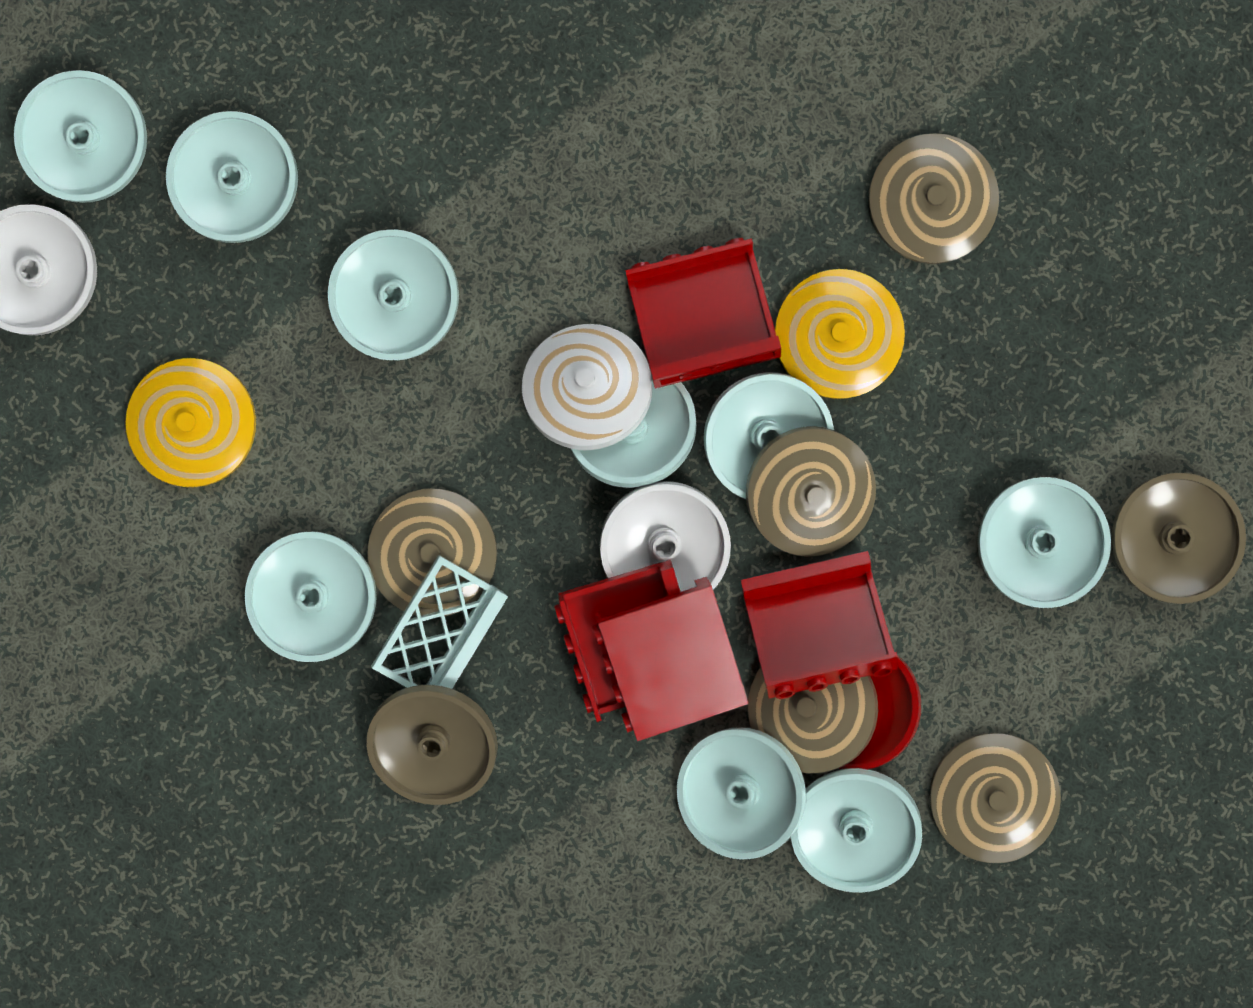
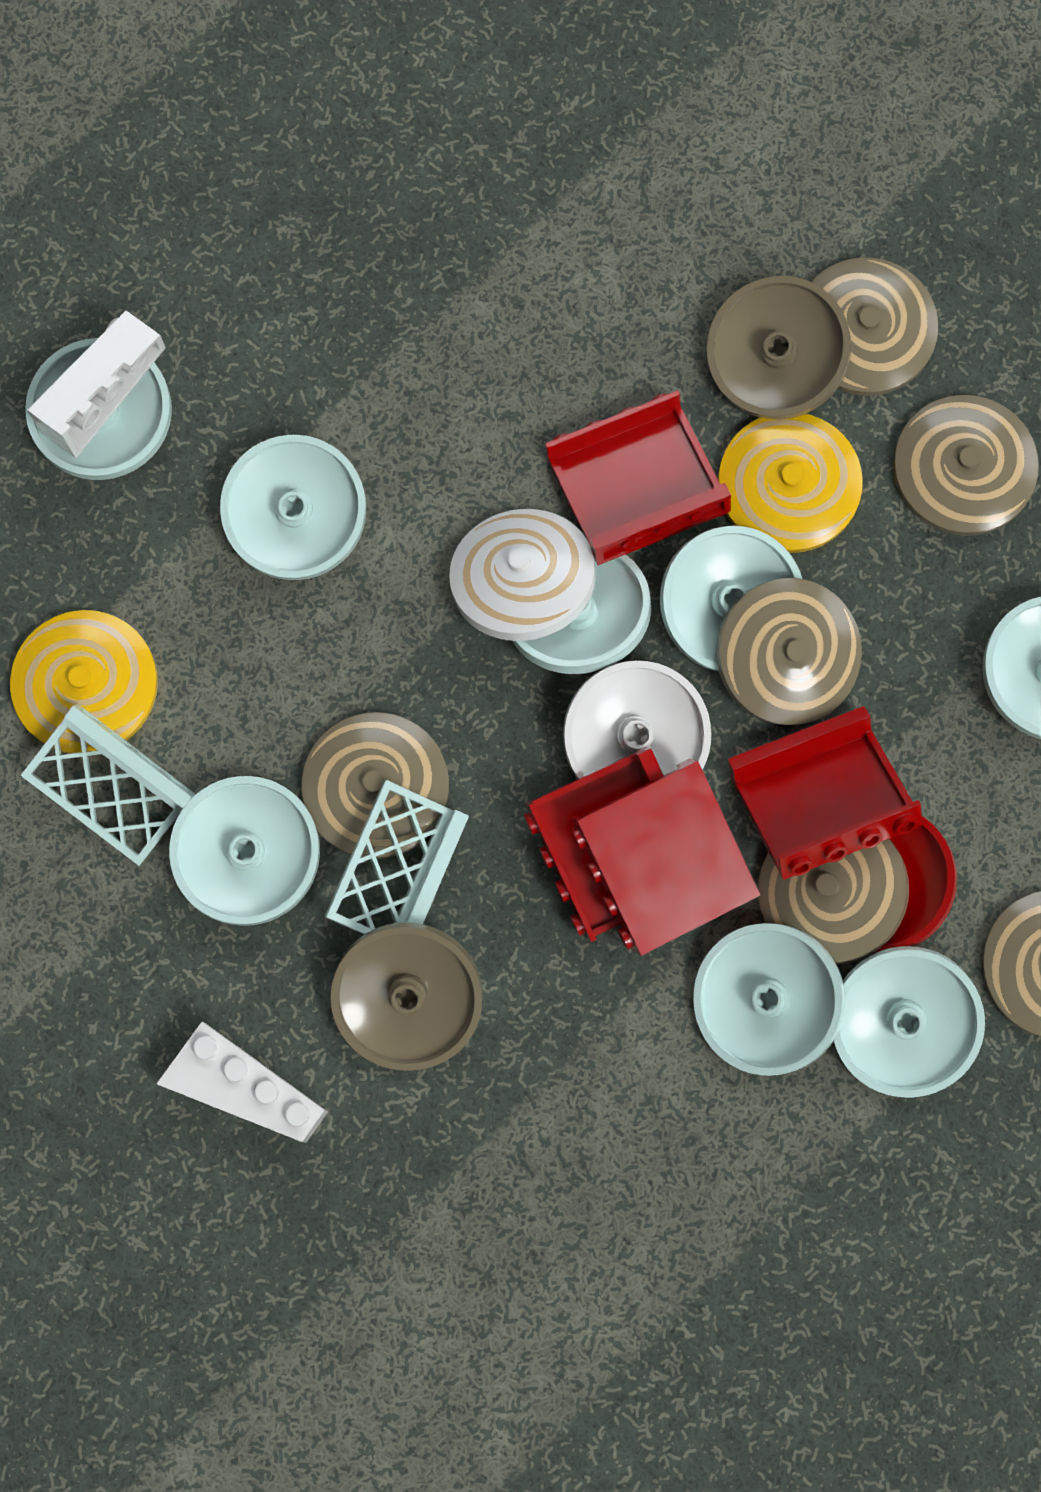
camera: 10 degrees left, 10 degrees down
none -> light aqua fence [21,704,196,866]
none -> white wedge [27,311,166,458]
none -> white wedge [157,1022,328,1143]
none -> dark tan dish [707,276,851,420]
none -> dark tan dish [893,395,1039,536]

